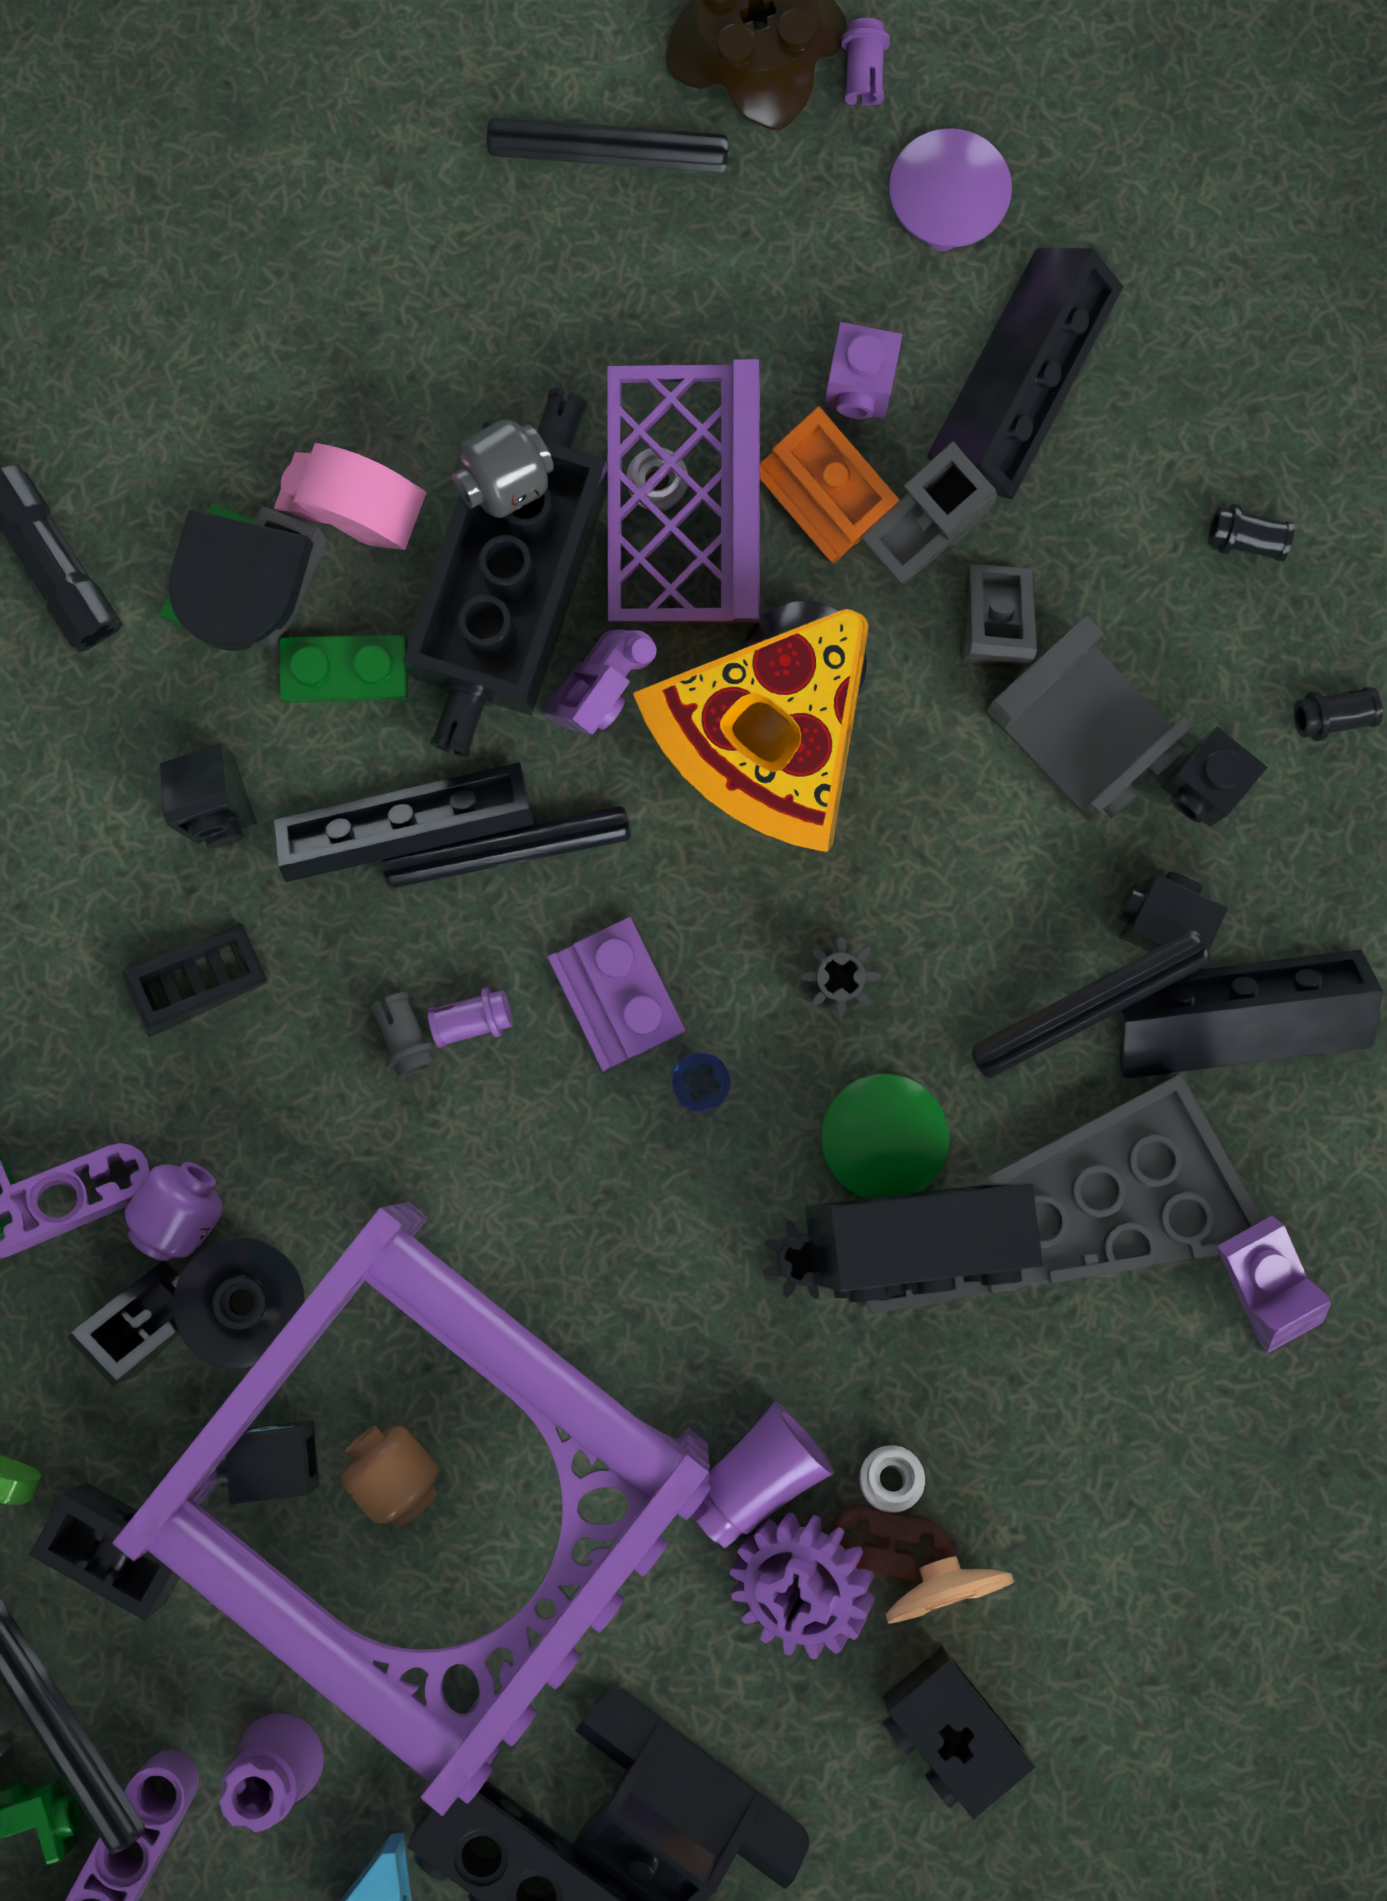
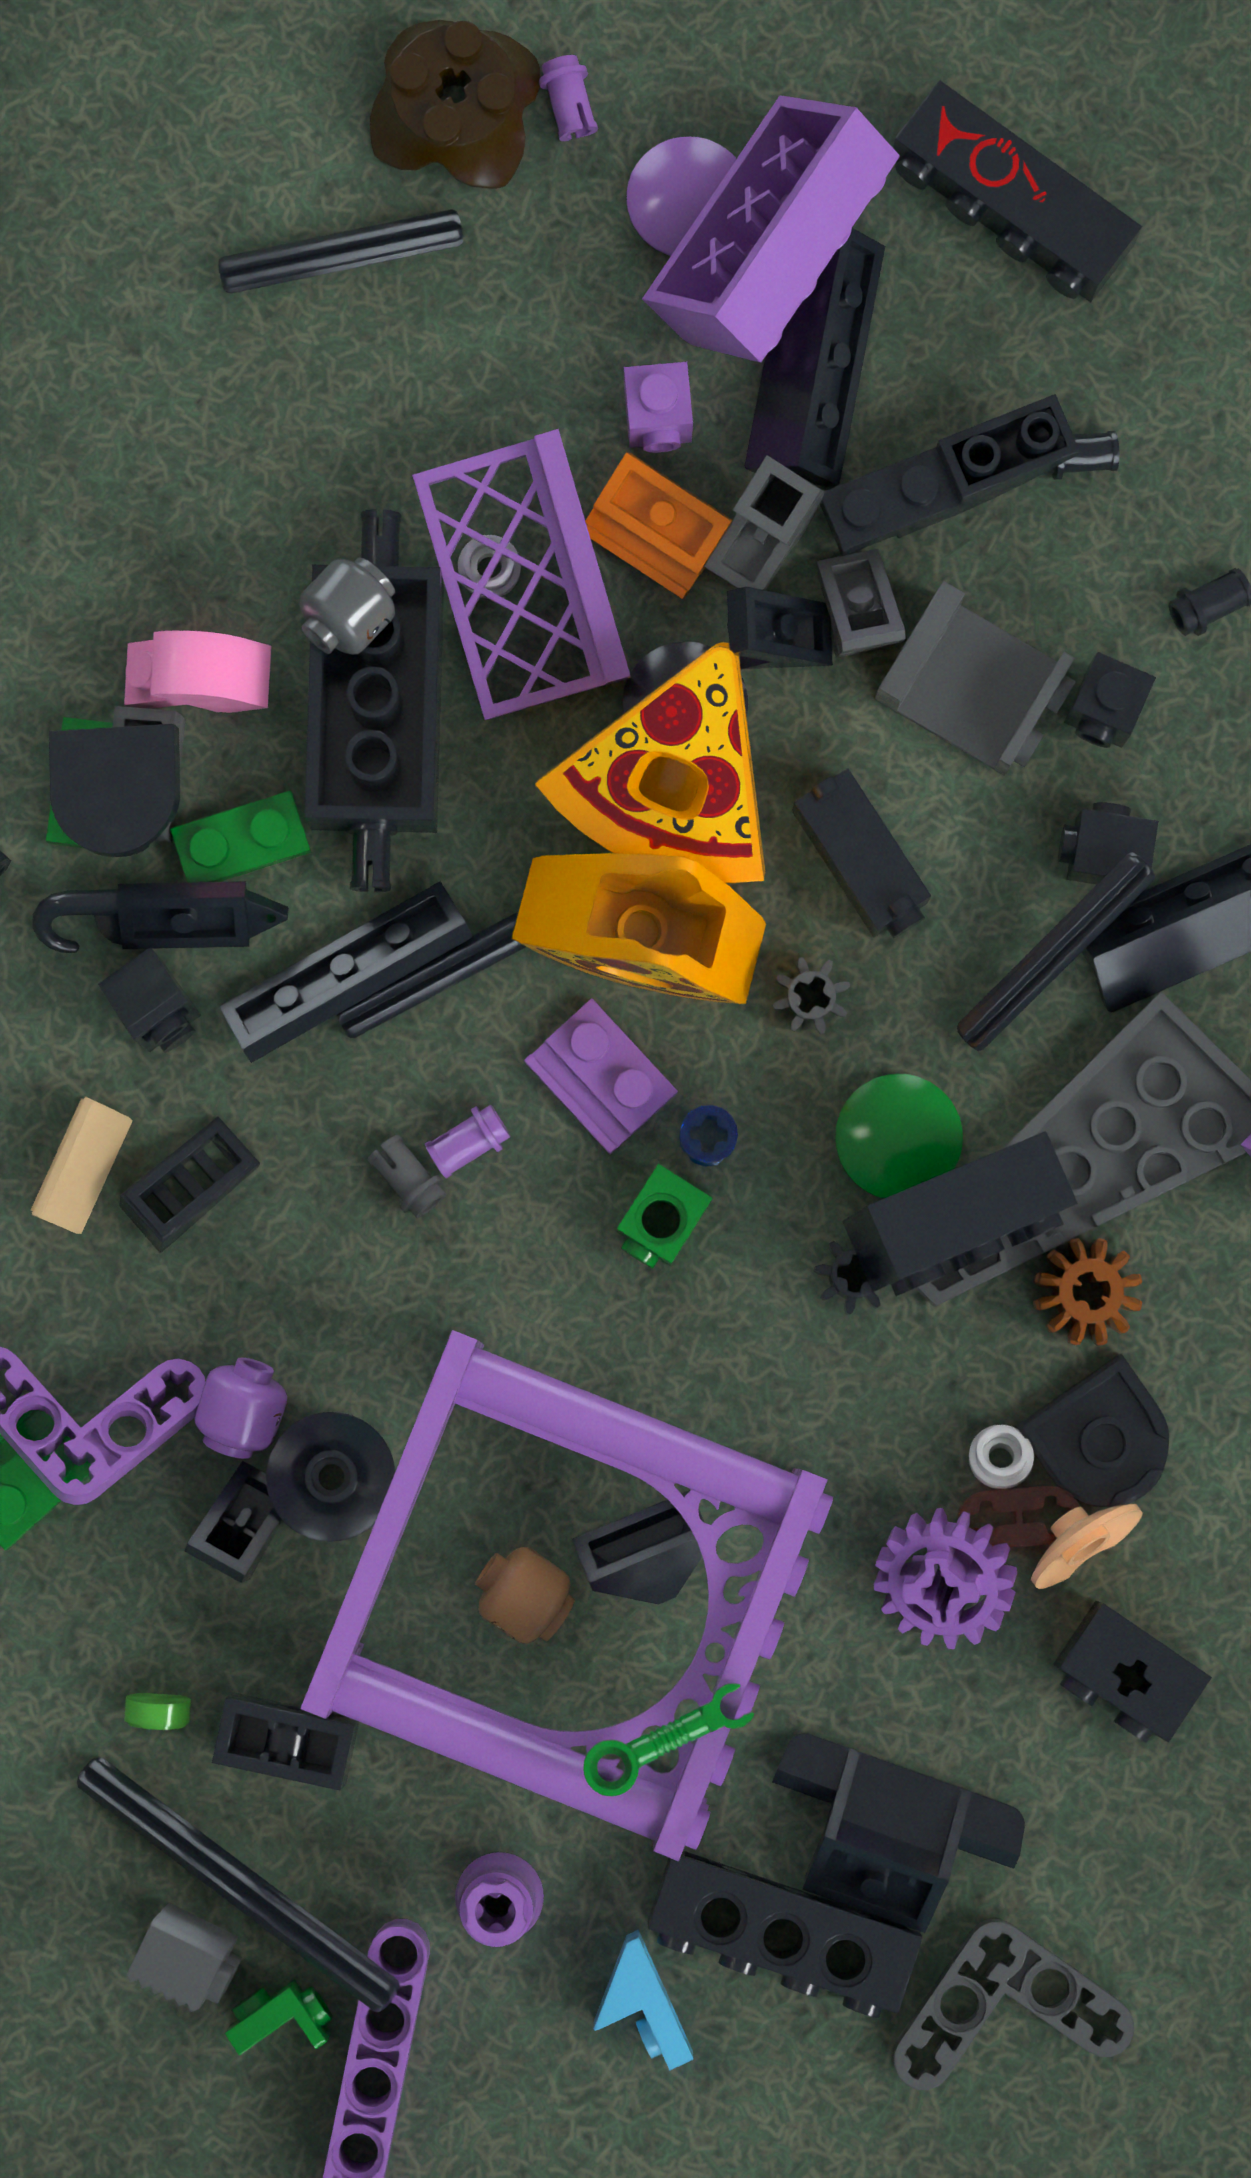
camera: 20 degrees left, 0 degrees up
black brick [216,1420,320,1504] -> none
medium lavender plate [541,629,657,735] -> none
medium lavender plant [693,1401,834,1548] -> none
none -> tan slope [31,1097,132,1234]
none -> black plate [32,881,289,953]
none -> light orange piece [512,853,766,1004]
none -> black slope [572,1490,705,1605]
none -> green brick [583,1683,755,1796]
none -> green brick [617,1163,713,1269]
none -> medium lavender brick [642,95,900,363]
none -> black slope [727,586,833,669]
none -> black brick [792,768,931,939]
none -> black slope [820,394,1080,557]
none -> black brick [893,80,1143,303]
none -> black tile [1015,1354,1169,1506]
none -> dark orange gear [1033,1238,1142,1346]

